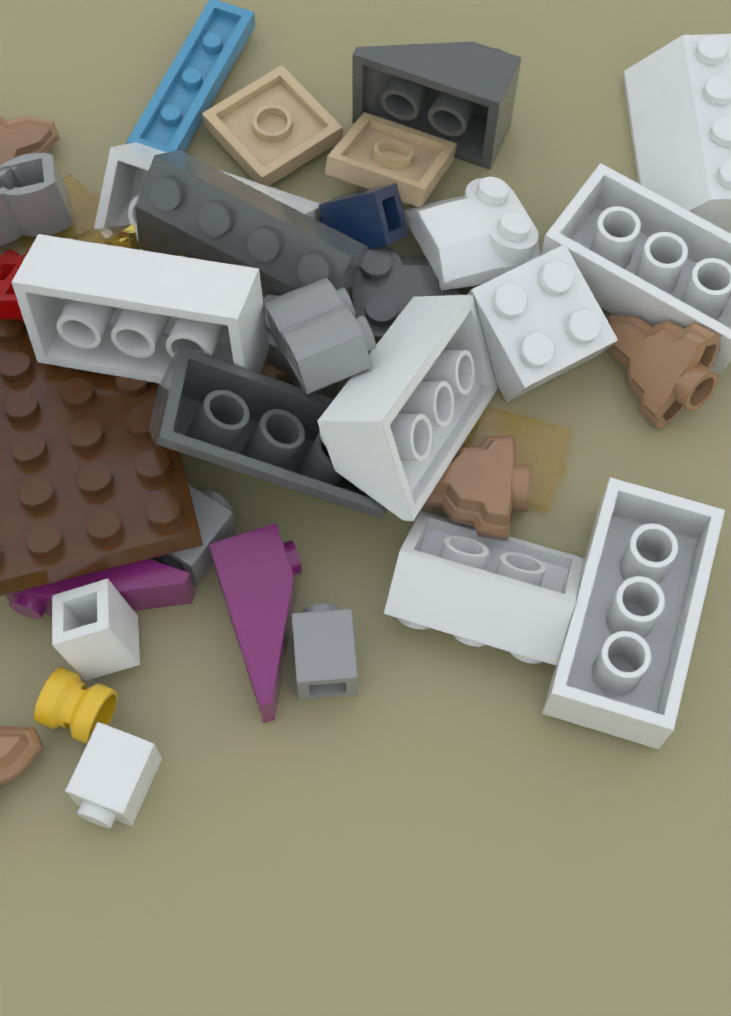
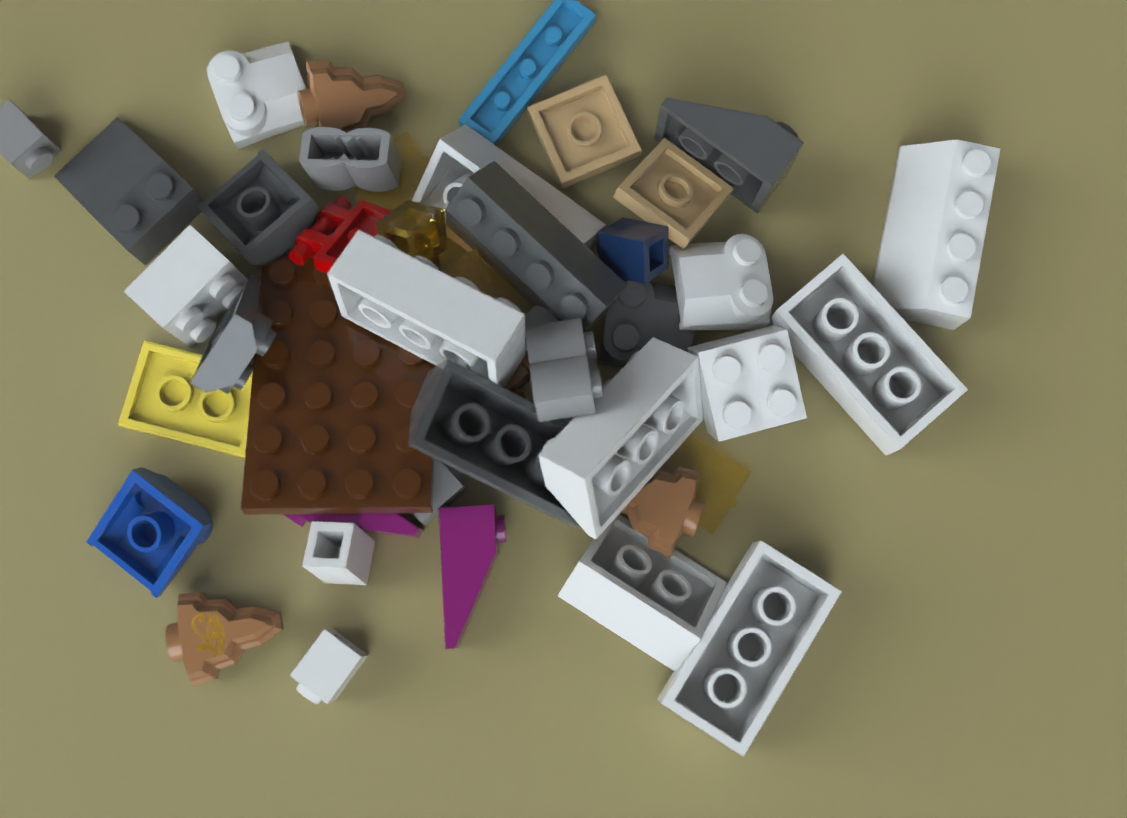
camera: 15 degrees right, 15 degrees up
yellow wheel [34,667,118,745] -> none
light grey brick [292,604,358,700] -> none
medium nougat rock [607,315,721,429] -> none

